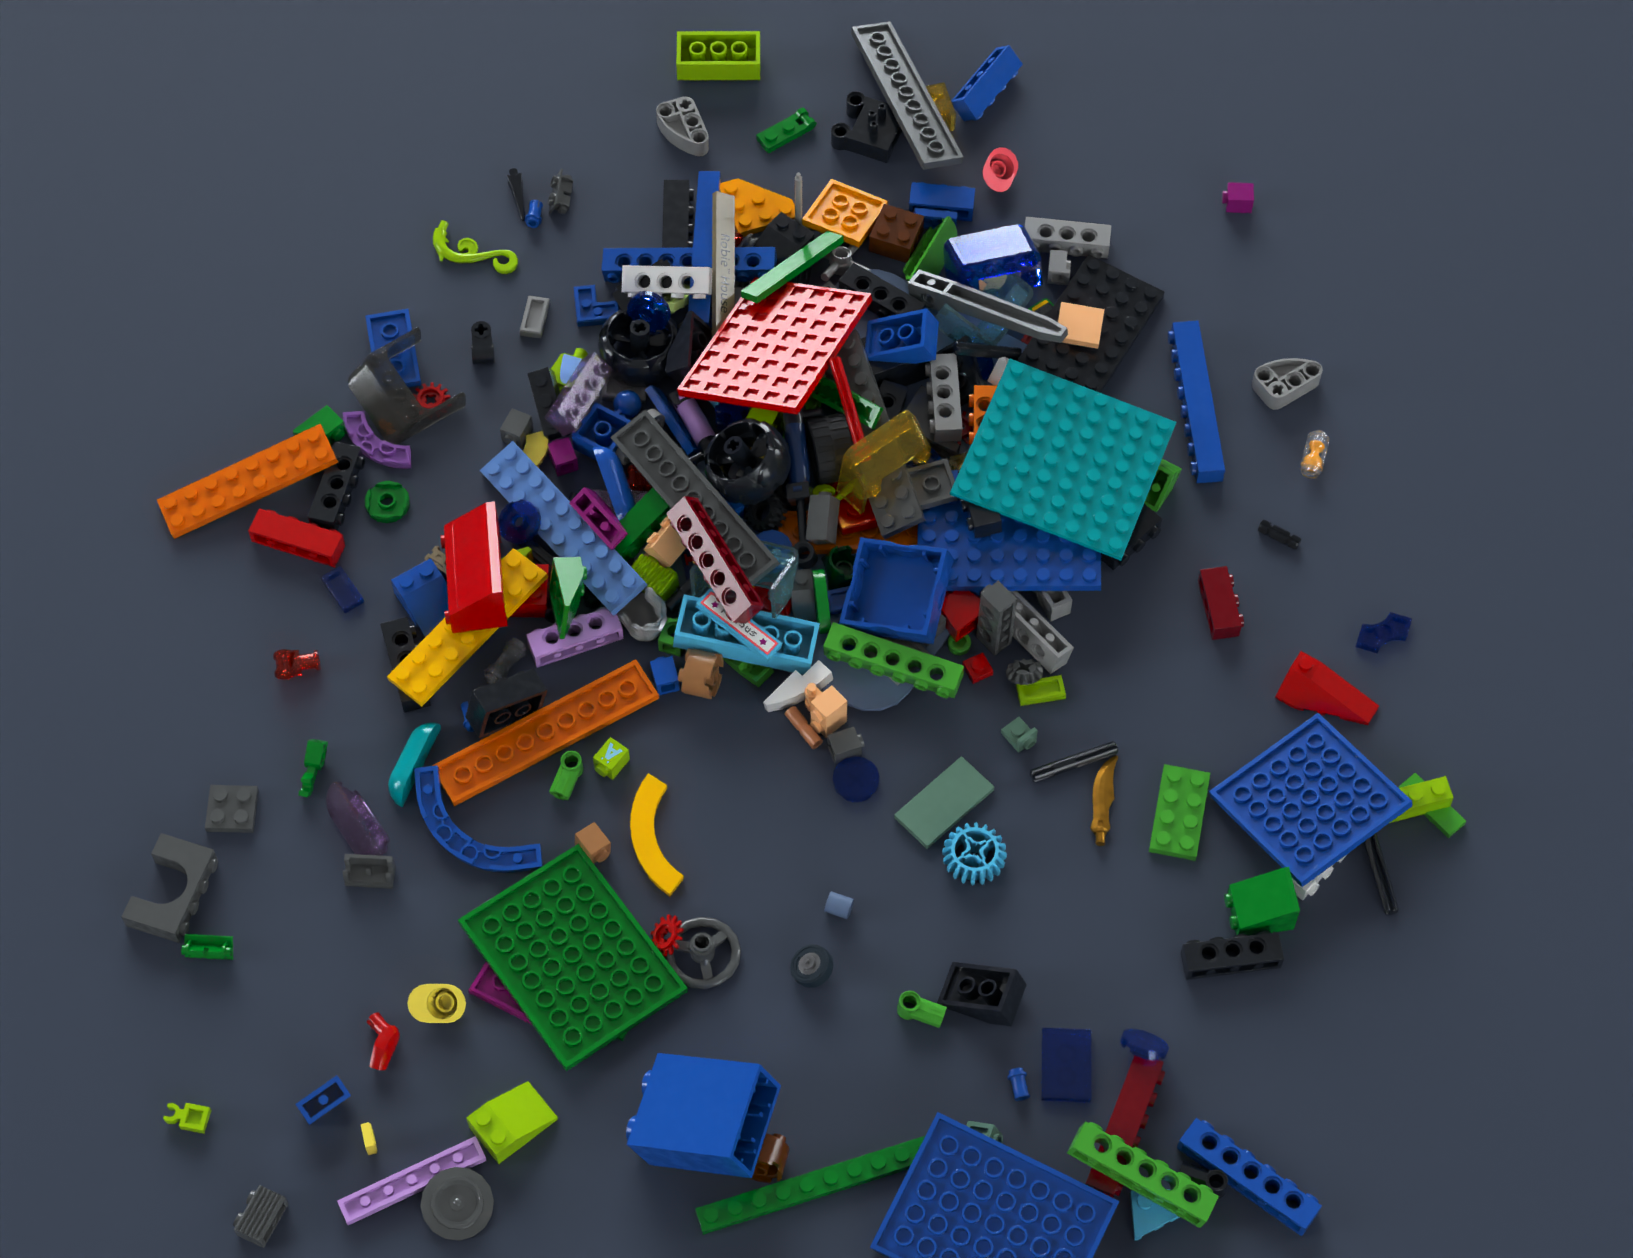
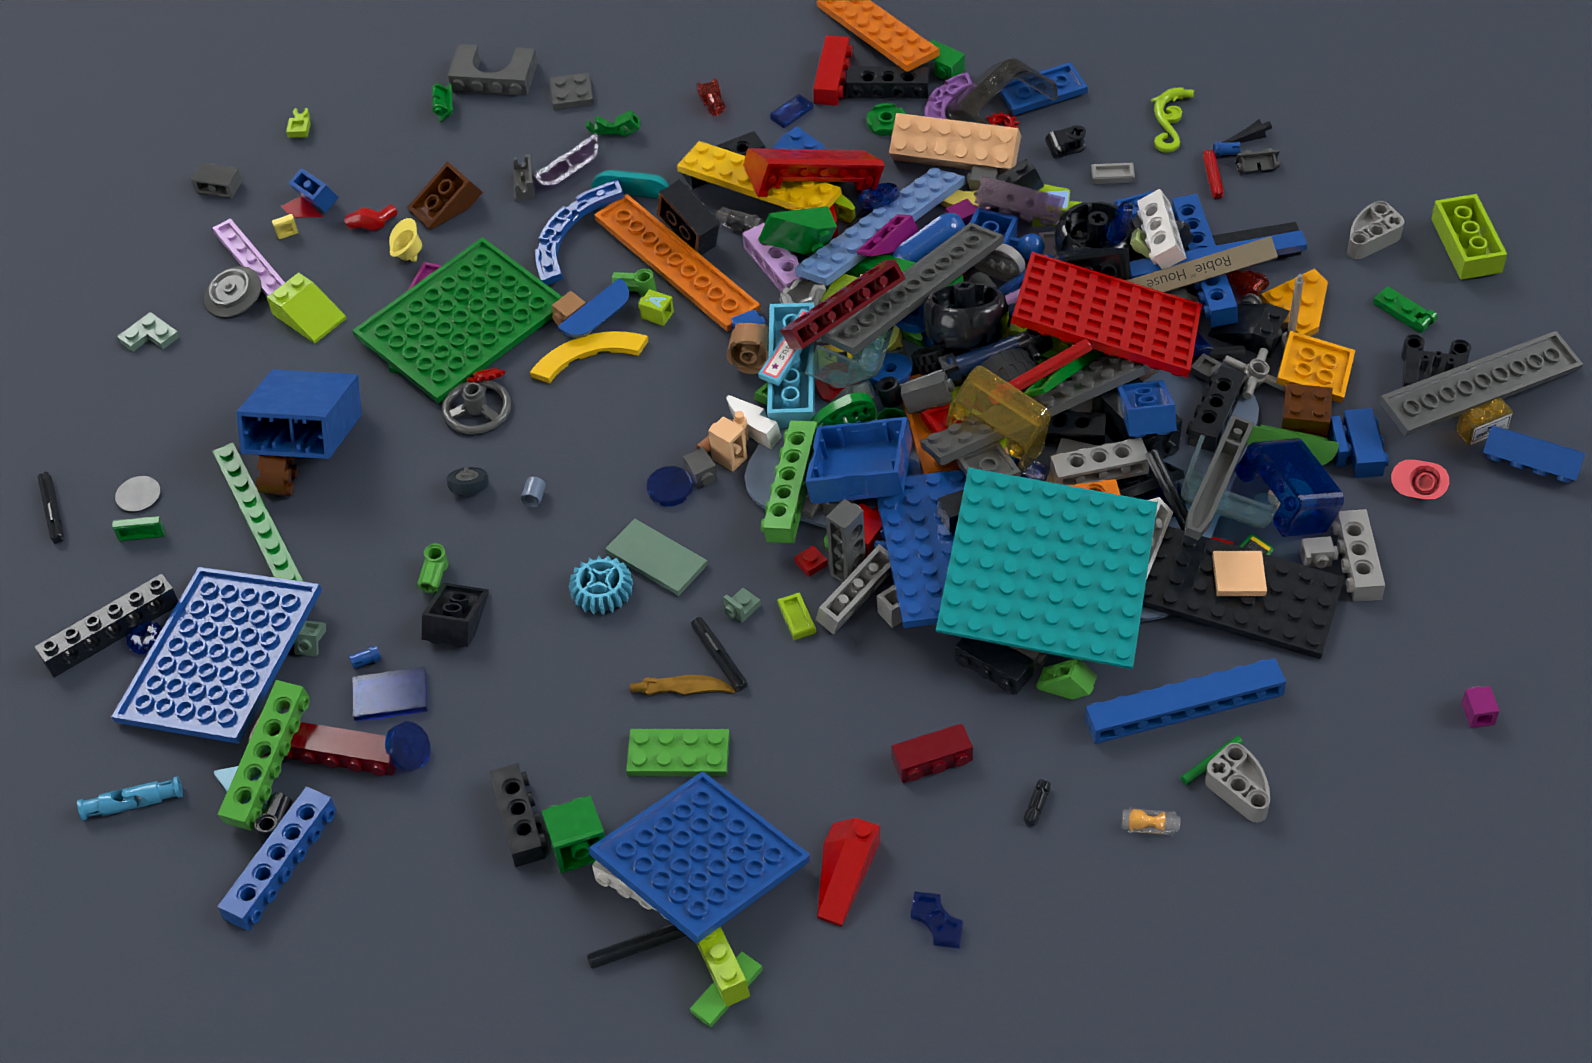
camera: 85 degrees right, 10 degrees down
tile [740,231,844,303] -> none
dark grey gear [1006,658,1043,685] -> none
none -> red sticker [281,196,322,217]
none -> reddish brown slope [407,161,483,229]
none -> blue brick [558,278,629,338]
none -> light nougat brick [889,113,1021,174]
none -> green bar [1180,736,1243,785]
none -> red axle [1203,150,1224,199]

